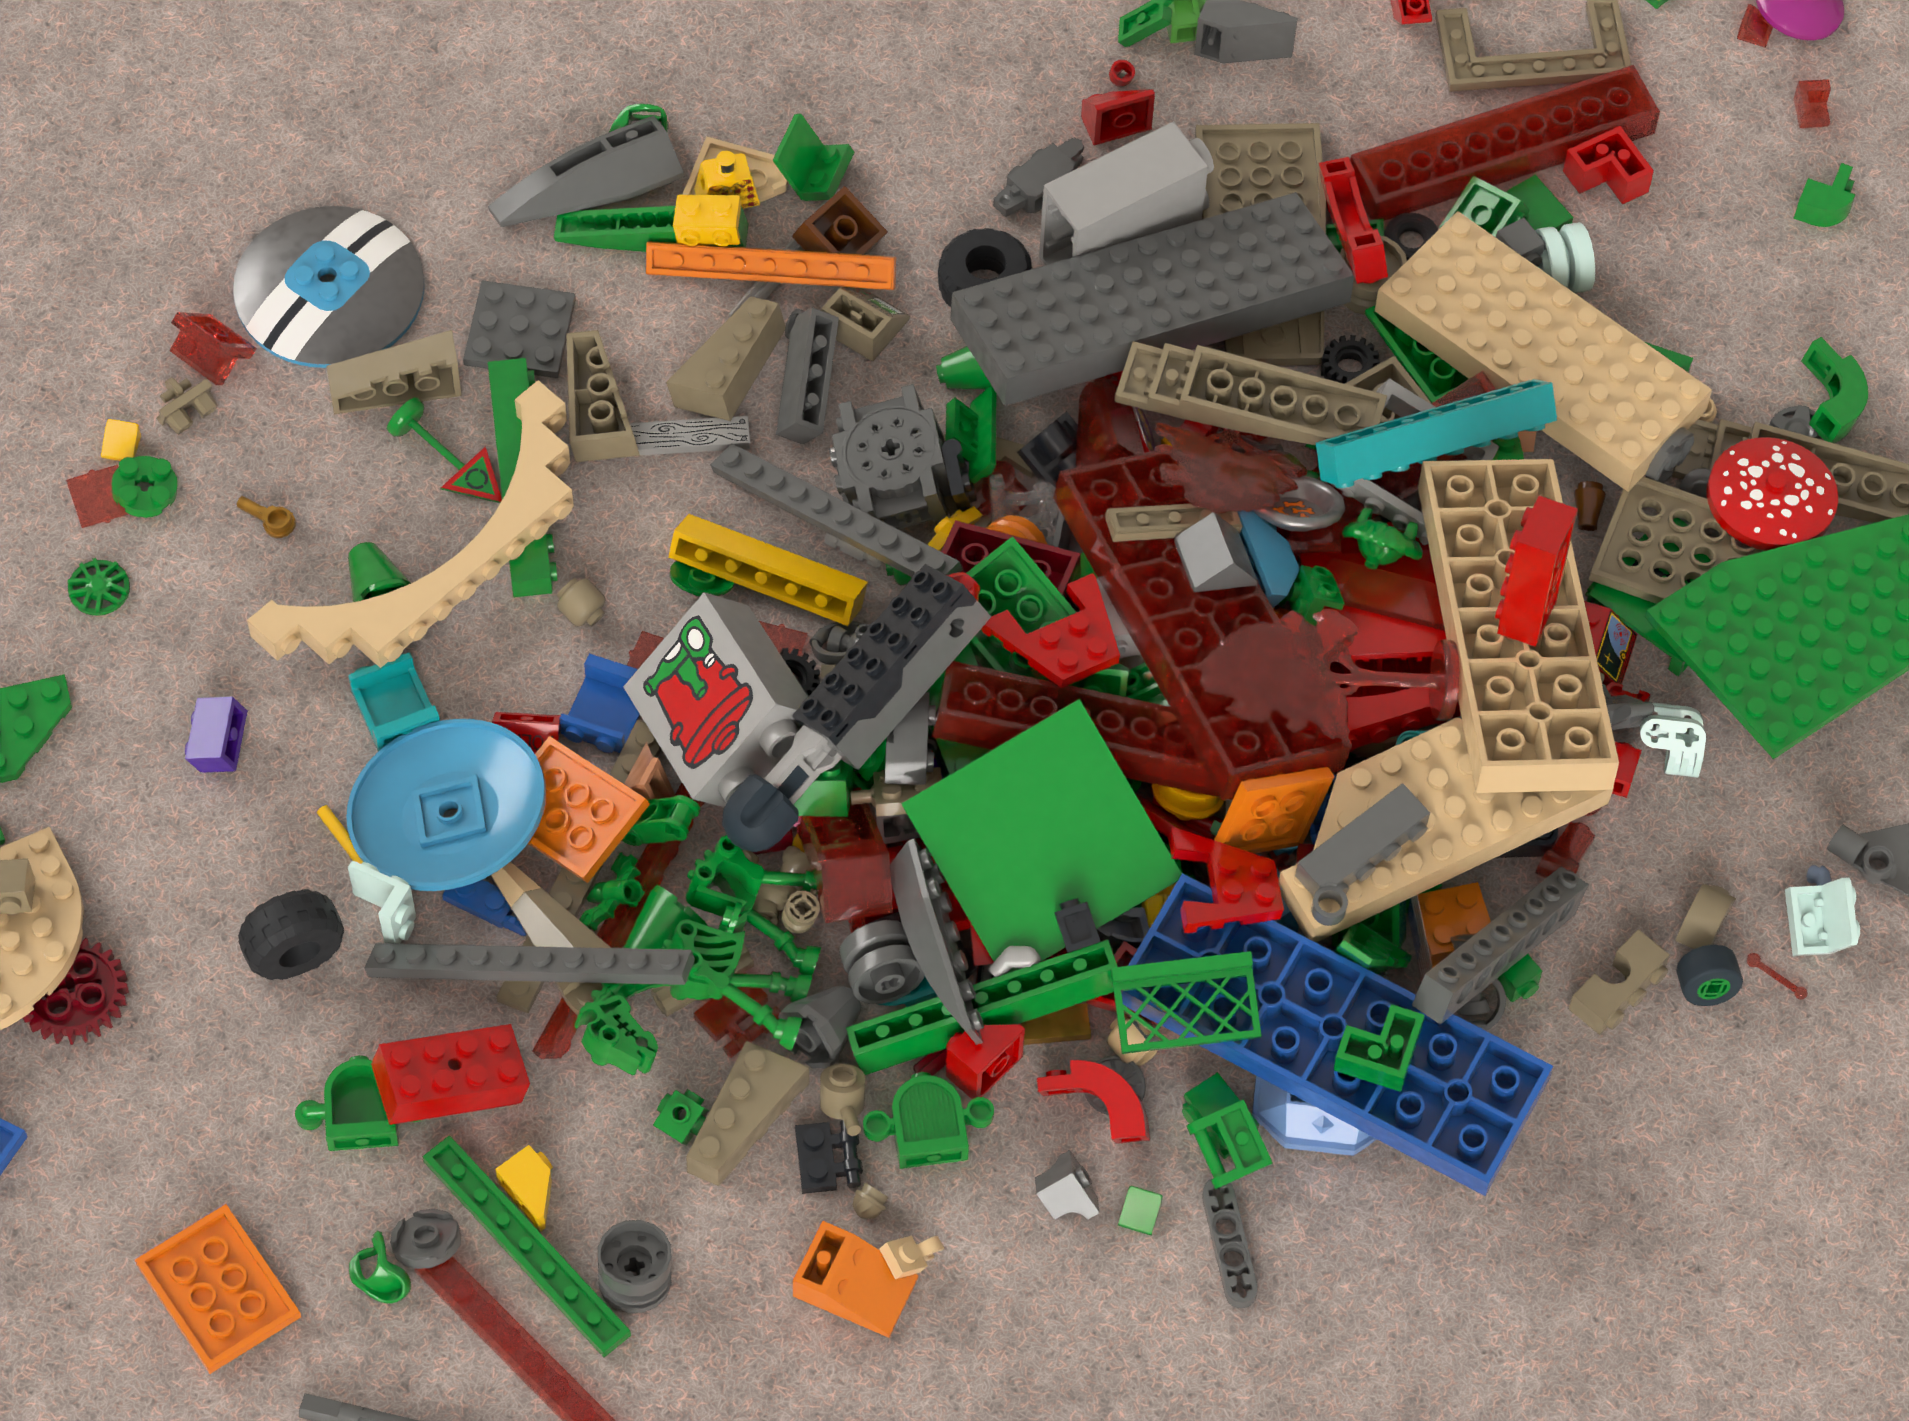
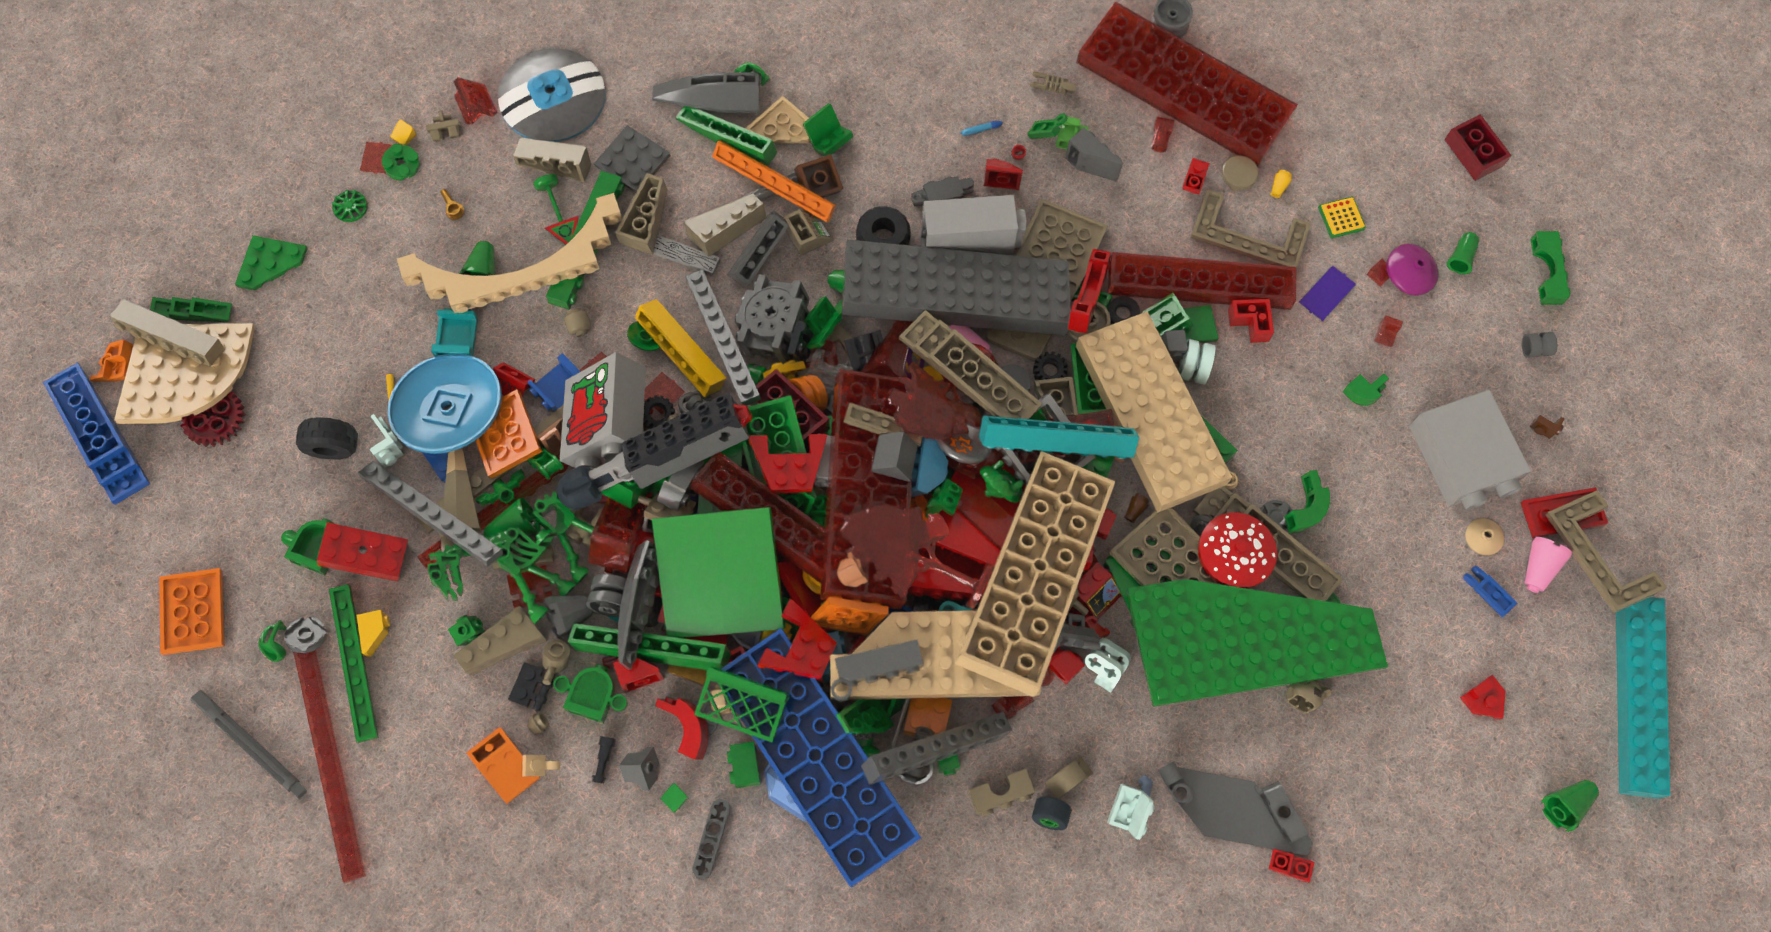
camera: 25 degrees right, 10 degrees up
brick [185,696,248,773] -> none
dark grey wheel [597,1220,672,1313] -> none
yellow bracket [673,195,742,246] -> none
yellow torso [695,150,760,209] -> none
dark tan wheel [781,891,820,934] -> none
light grey arm [988,946,1041,977] -> none
black bracket [1054,898,1101,953] -> none
green plate [1186,1099,1273,1190] -> none
green brick [1334,1004,1425,1092] -> none
red brick [1495,496,1578,647] -> none
dark grey tile [1646,427,1694,484] -> none
clear red hinge [1747,953,1808,1000] -> none
none -> black piece [592,736,616,784]
none -> nougat piece [837,552,868,587]
none -> dark azure piece [961,121,1003,136]
none -> dark purple piece [1299,266,1356,321]

